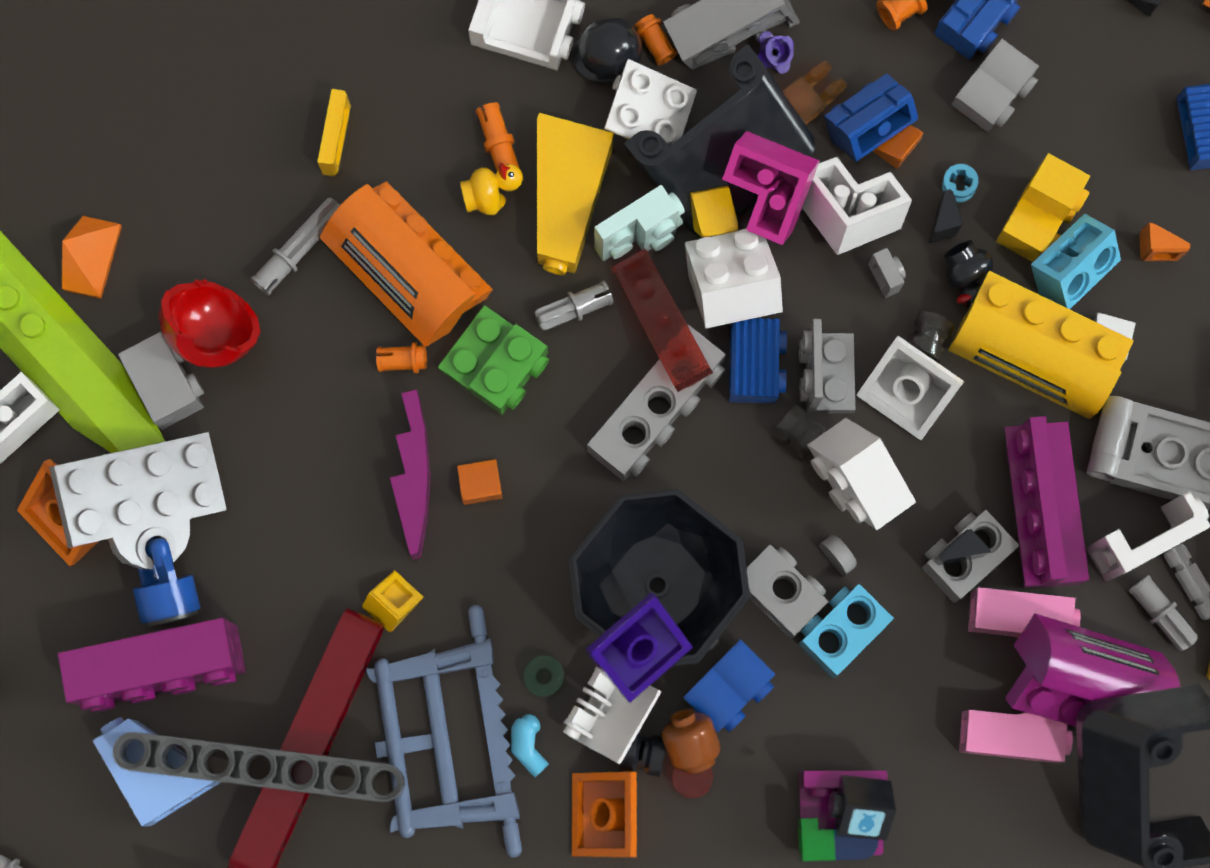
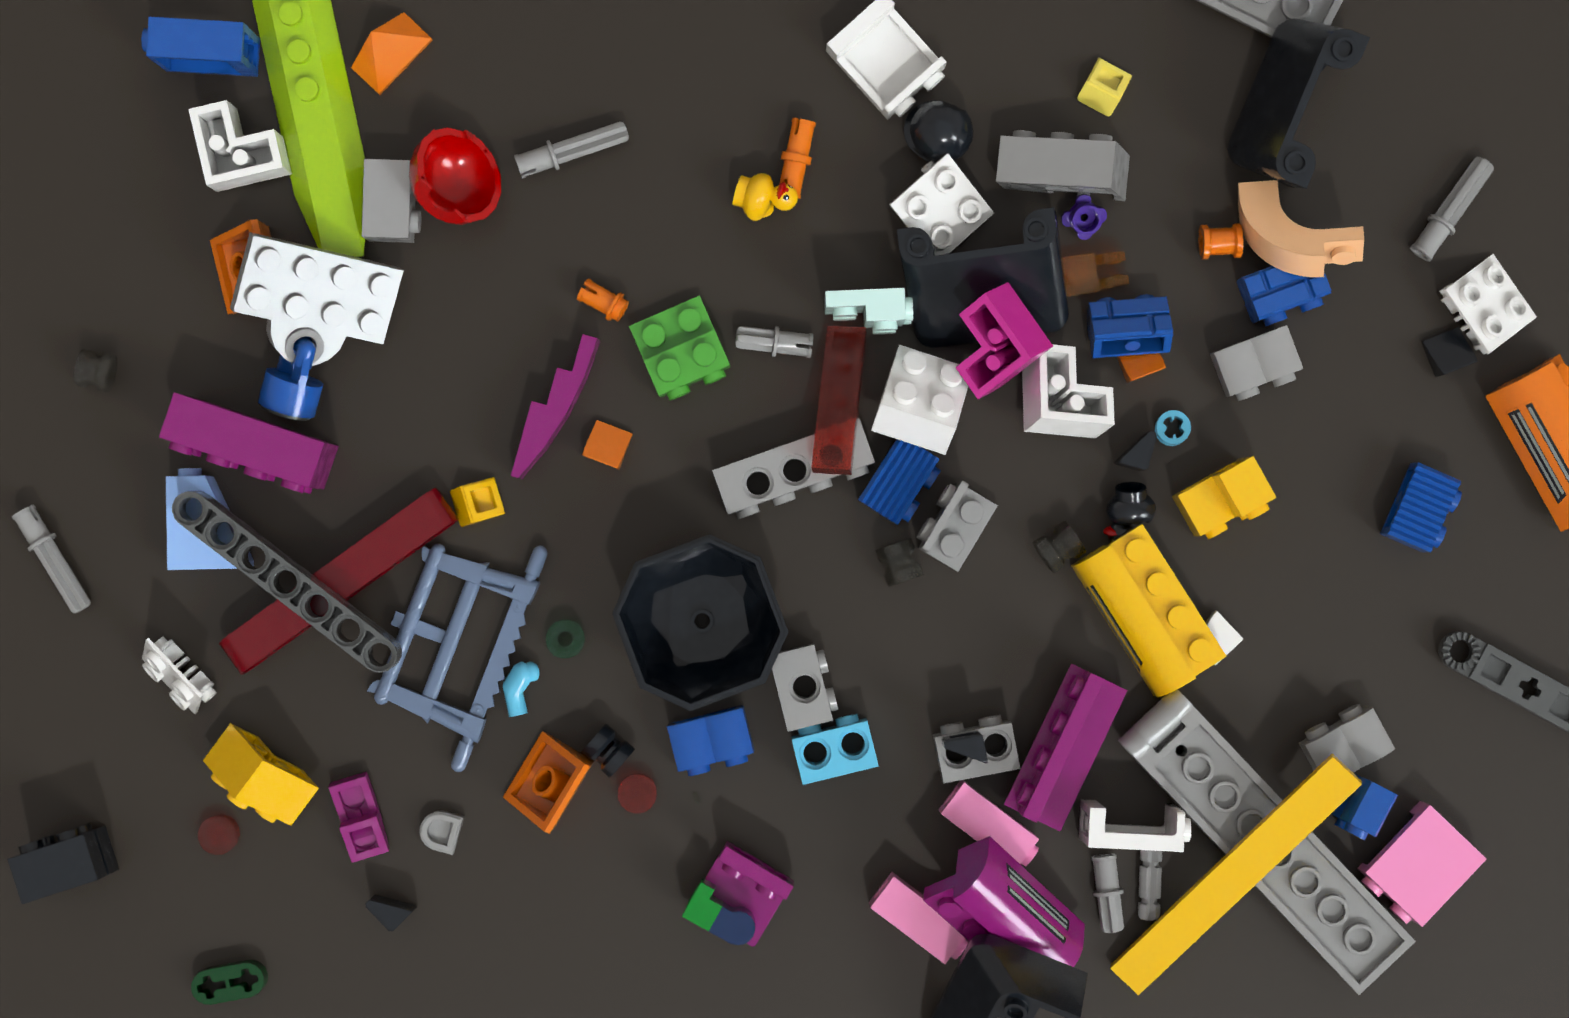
camera: 30 degrees right, 10 degrees up
yellow tile [318,89,351,176] -> none
orange brick [319,181,493,347] -> none
yellow slope [537,113,614,275] -> none
white hinge [563,666,661,764] -> none
dark purple slope [586,592,693,703] -> none
orange pin [634,14,678,66] -> none
dark orange head [661,709,721,774] -> none
yellow slope [690,185,738,237] -> none
white brick [807,418,916,530] -> none
light grey tile [818,535,857,577] -> none
black brick [828,775,896,841] -> none
white slope [856,336,964,440] -> none
light grey plate [868,248,906,299] -> none
medium azure brick [1031,213,1121,309] -> none
orange slope [1139,223,1190,261] -> none

